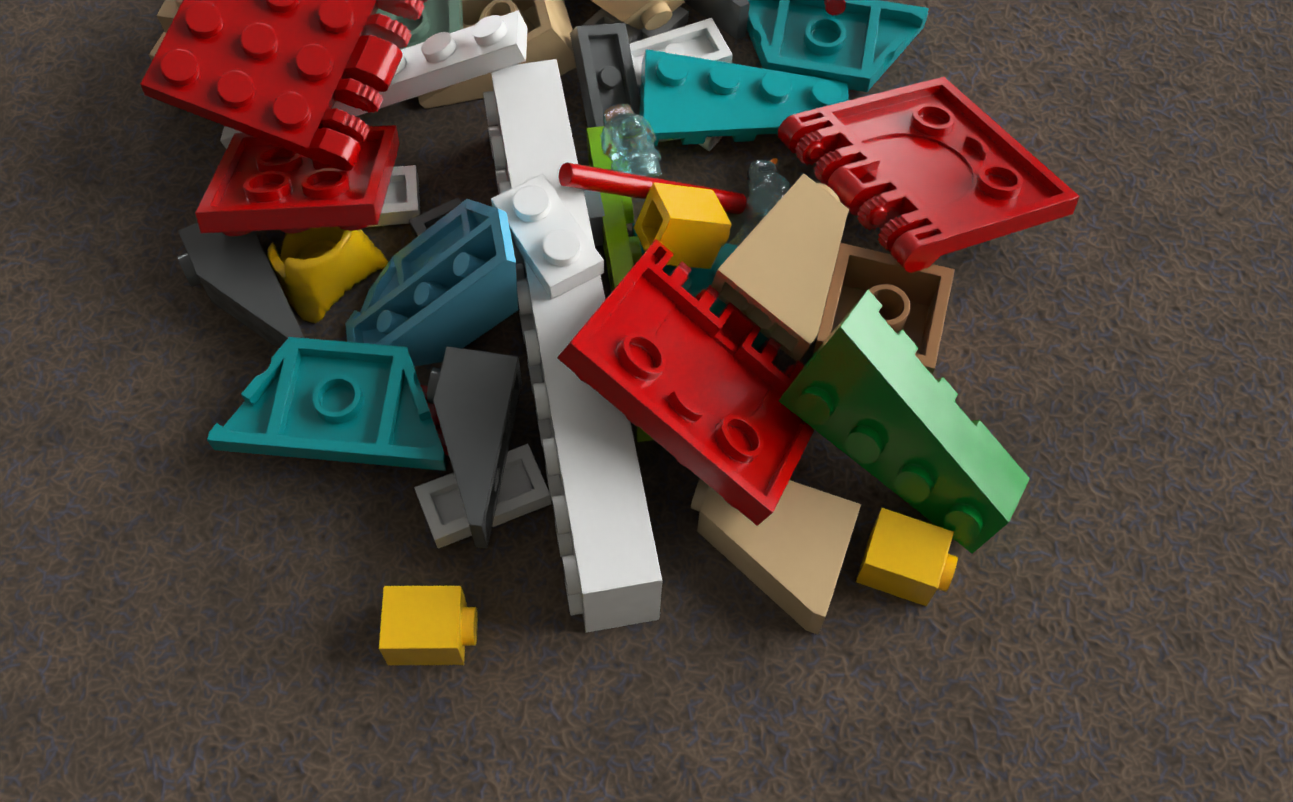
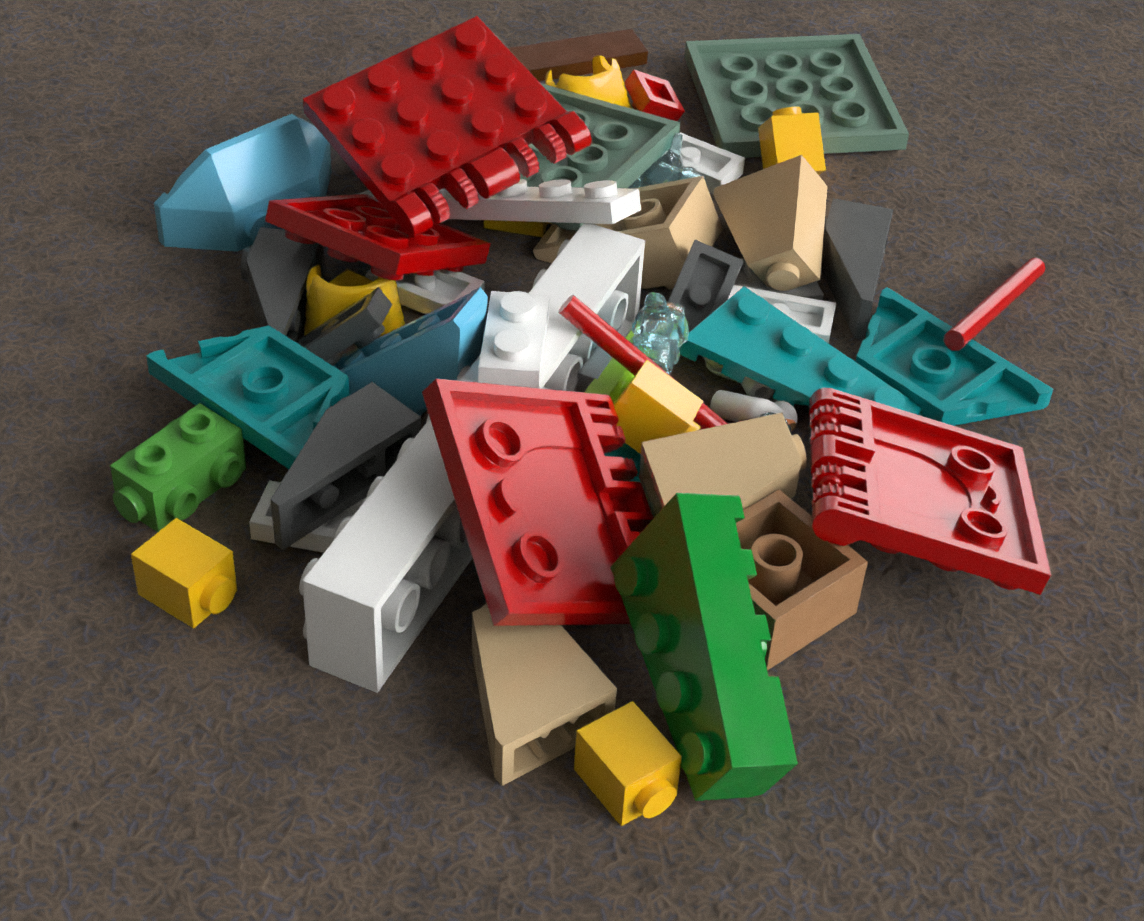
camera: 35 degrees right, 20 degrees down
none -> bright green brick [110,403,246,532]
none -> medium azure wedge [154,114,332,252]
none -> dark grey plate [295,287,392,366]
none -> white arm [710,390,797,423]

